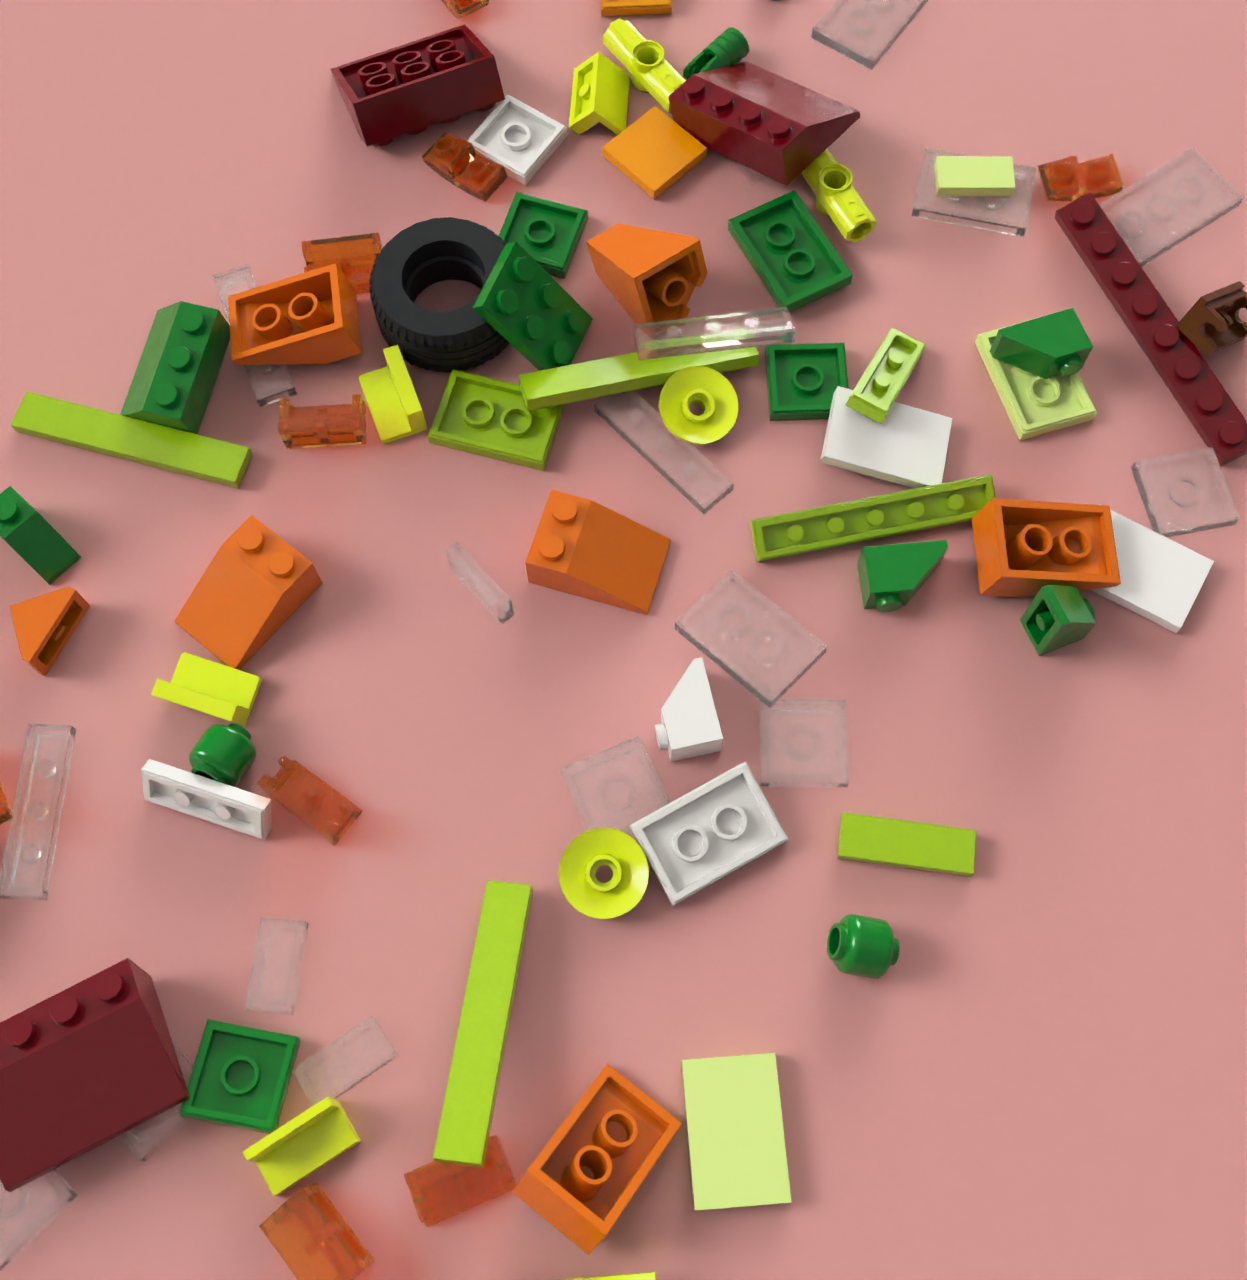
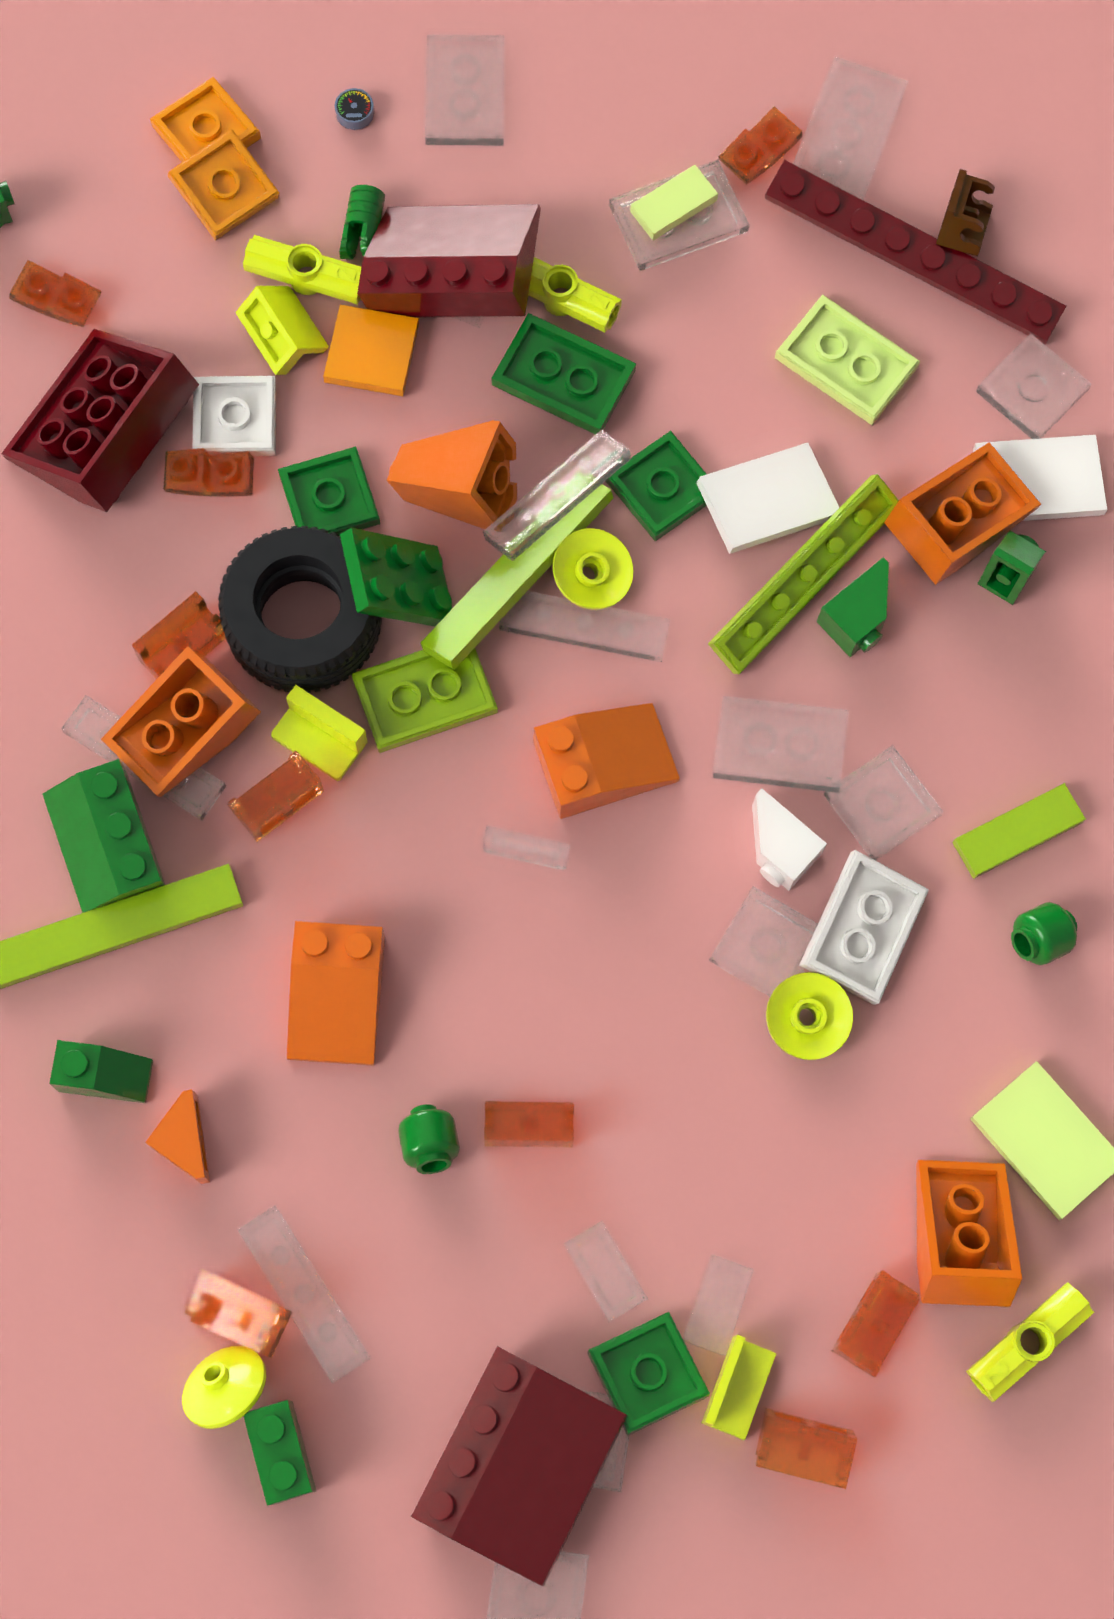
camera: 40 degrees left, 5 degrees up
white tile [141,759,272,840] -> none
neon yellow panel [151,652,262,726] -> none
lime tile [433,880,533,1168] -> none
lime tile [845,328,927,424] -> none
green slope [990,307,1093,379] -> none

